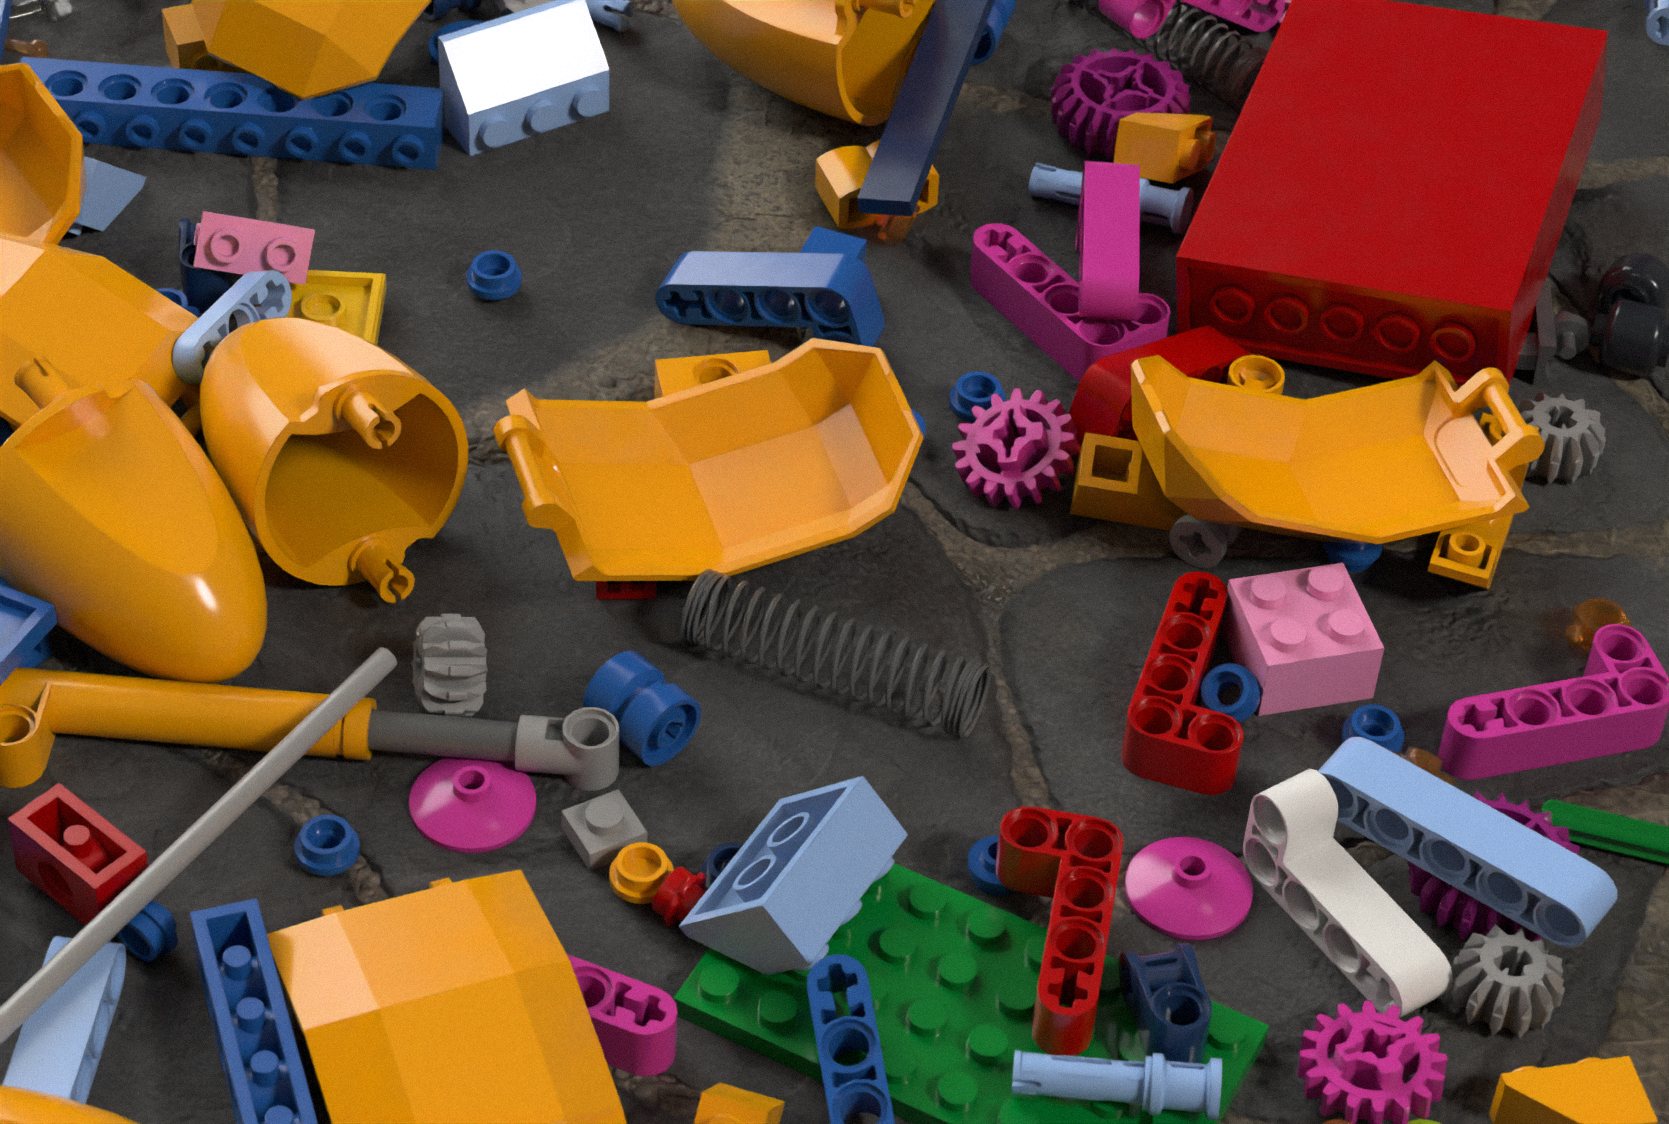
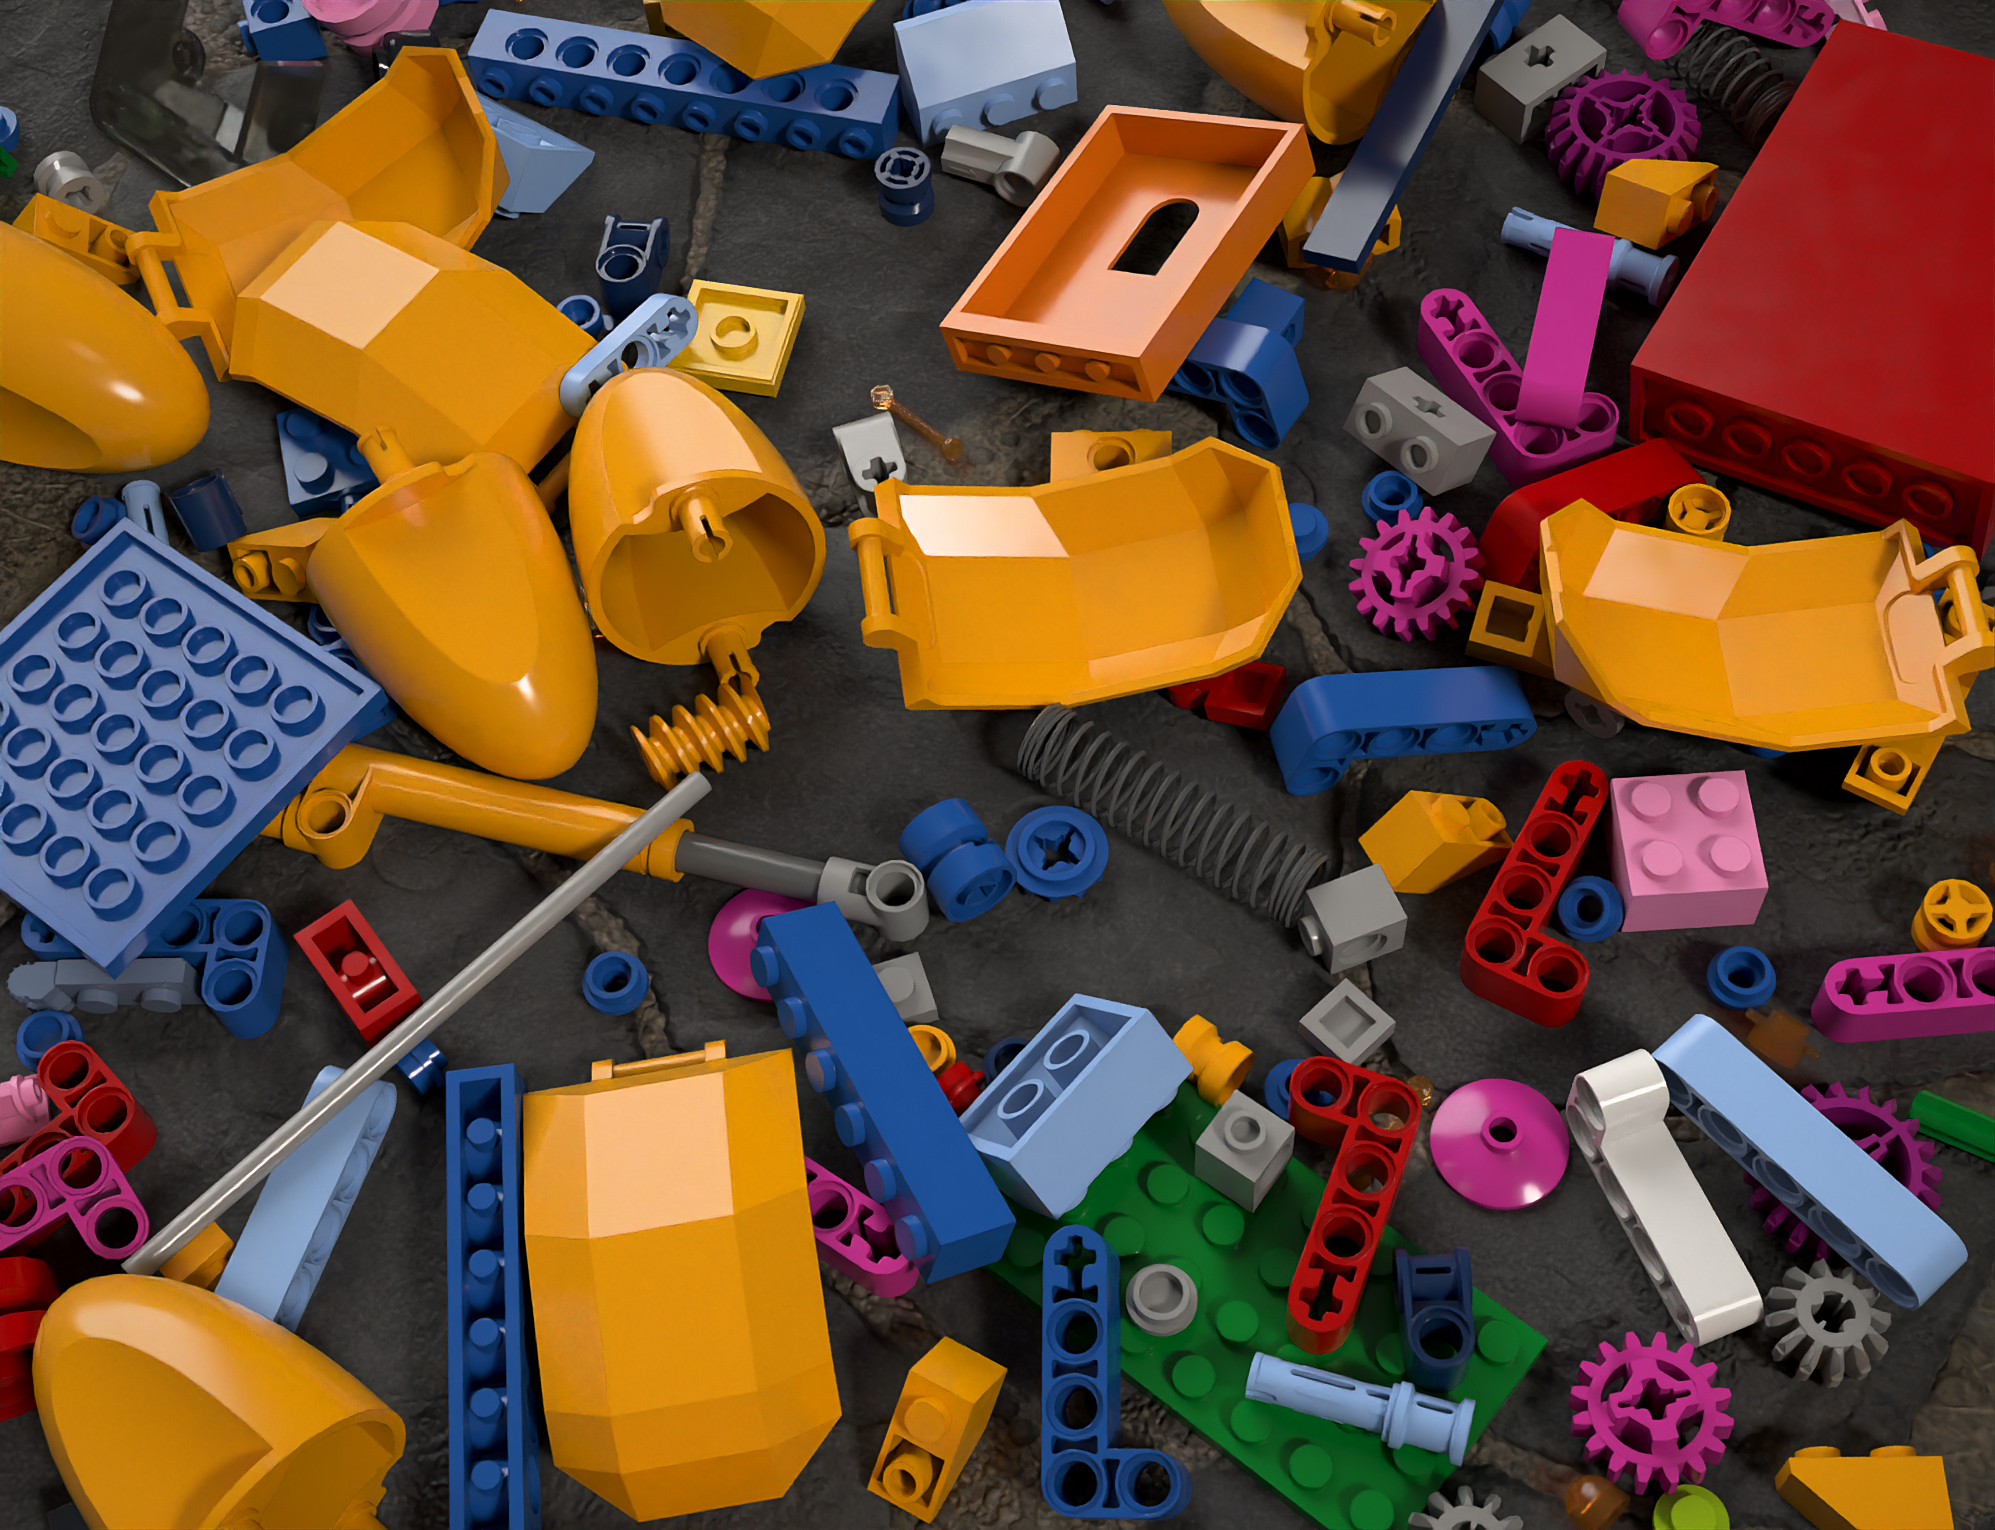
camera: 20 degrees right, 15 degrees up
bright pink hinge [193,211,315,285] -> none
light grey gear [411,613,488,717] -> none
blue plate [466,250,522,301] -> none
none -> light orange piece [630,674,771,792]
none -> blue brick [750,901,1016,1285]
none -> light grey piece [832,411,908,518]
none -> clear orange hinge [870,384,964,460]
none -> dark blue wheel [874,146,935,227]
none -> orange panel [939,105,1316,403]
none -> light grey piece [941,124,1061,208]
none -> blue gear [1005,805,1109,904]
none -> light grey plate [1126,1264,1198,1337]
none -> red plate [1167,661,1288,731]
none -> light orange wheel [1172,1014,1255,1108]
none -> light grey brick [1195,1090,1295,1213]
none -> blue beam [1269,665,1538,796]
none -> light grey brick [1298,863,1408,975]
none -> light grey plate [1298,978,1396,1066]
none -> light grey brick [1343,366,1497,496]
none -> light orange slope [1358,790,1514,894]
none -> light grey brick [1473,14,1607,145]
none -> light orange wheel [1911,879,1993,953]

